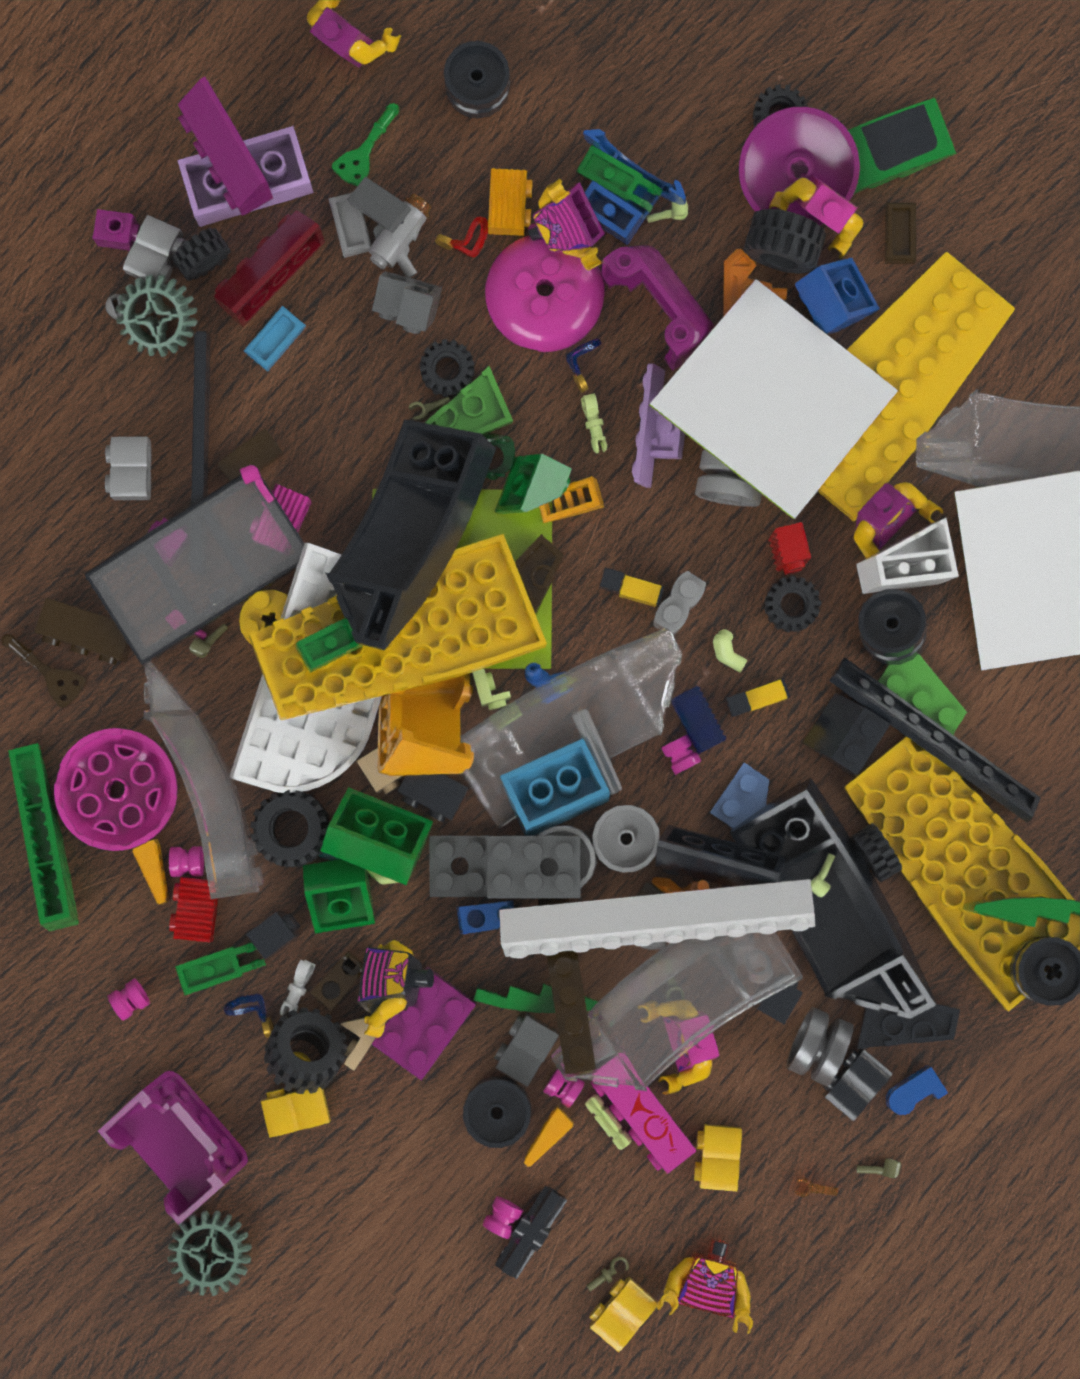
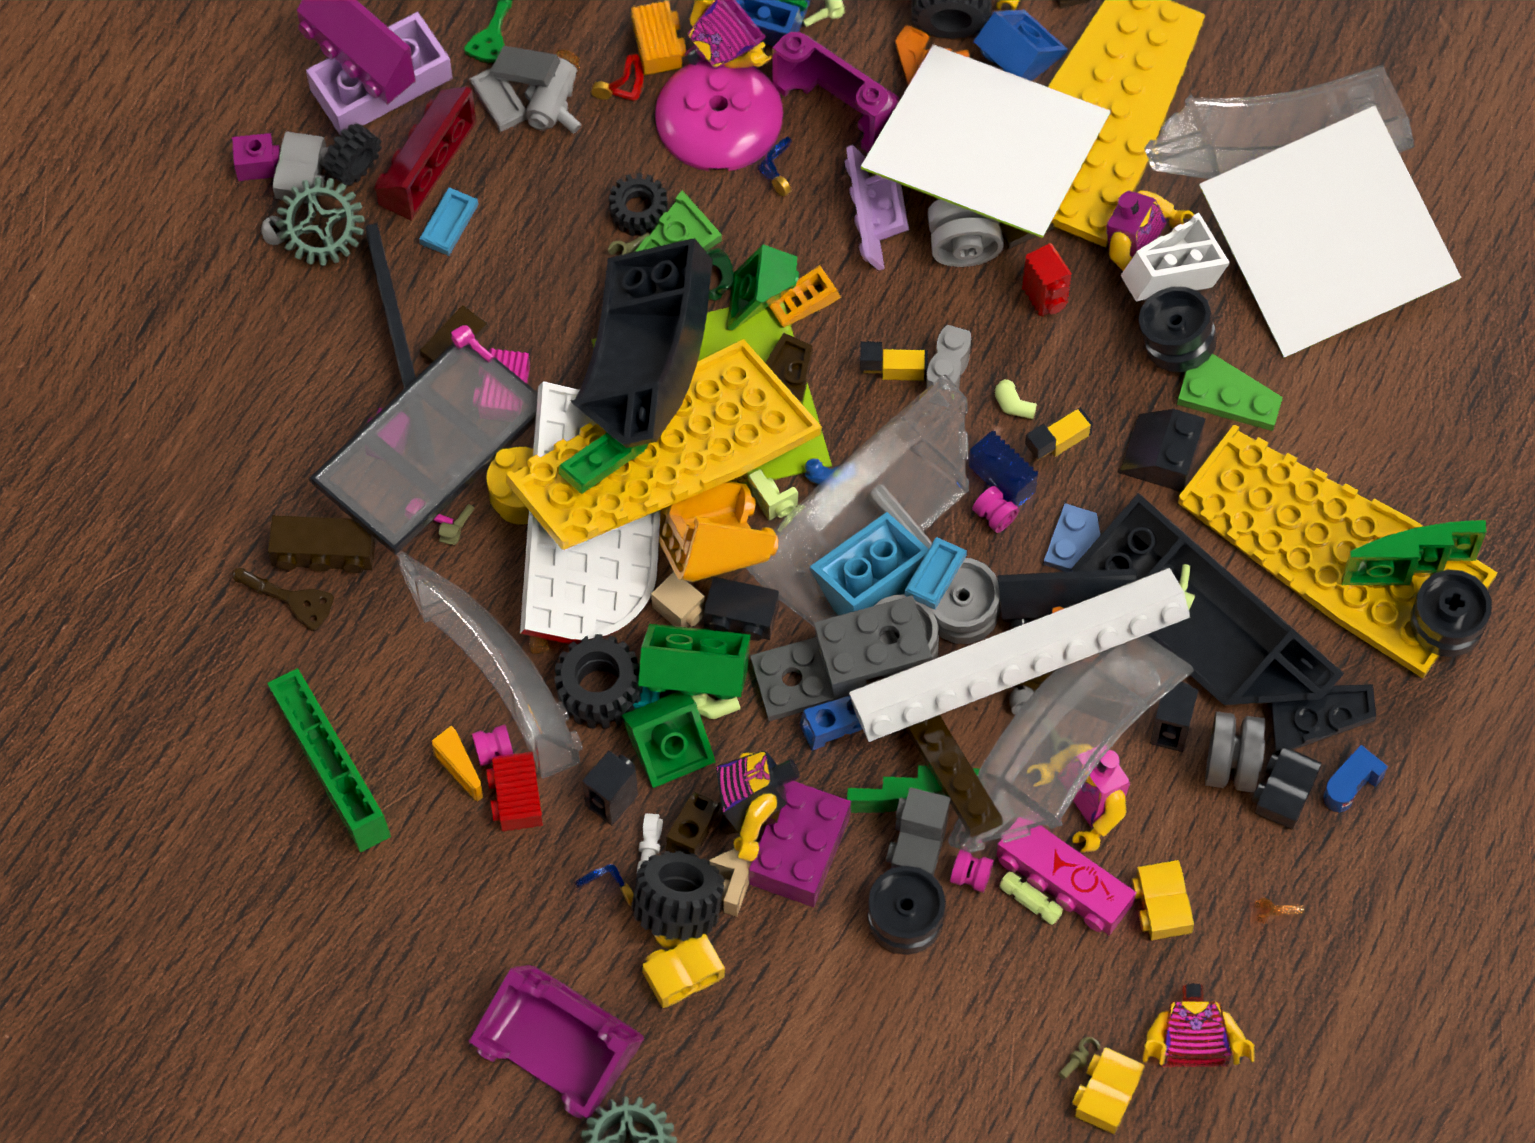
camera: 15 degrees left, 20 degrees down
dark pink brick [54,728,178,851] -> none
light grey brick [105,437,151,500] -> none
dark pink wheel [107,978,150,1021] -> none
green hinge [175,943,266,996] -> none
dark grey brick [372,271,442,334] -> none
dark pink wheel [482,1196,523,1239] -> none
black piece [495,1185,567,1279] -> none
light orange slope [524,1105,573,1167] -> none
yellowish green piece [581,393,607,453] -> none
black tyre [764,576,821,633] -> none
black tile [829,657,1041,822] -> none
black tyre [851,823,902,883] -> none
olive hand [857,1158,901,1178] -> none
none -> dark azure tile [905,537,967,610]

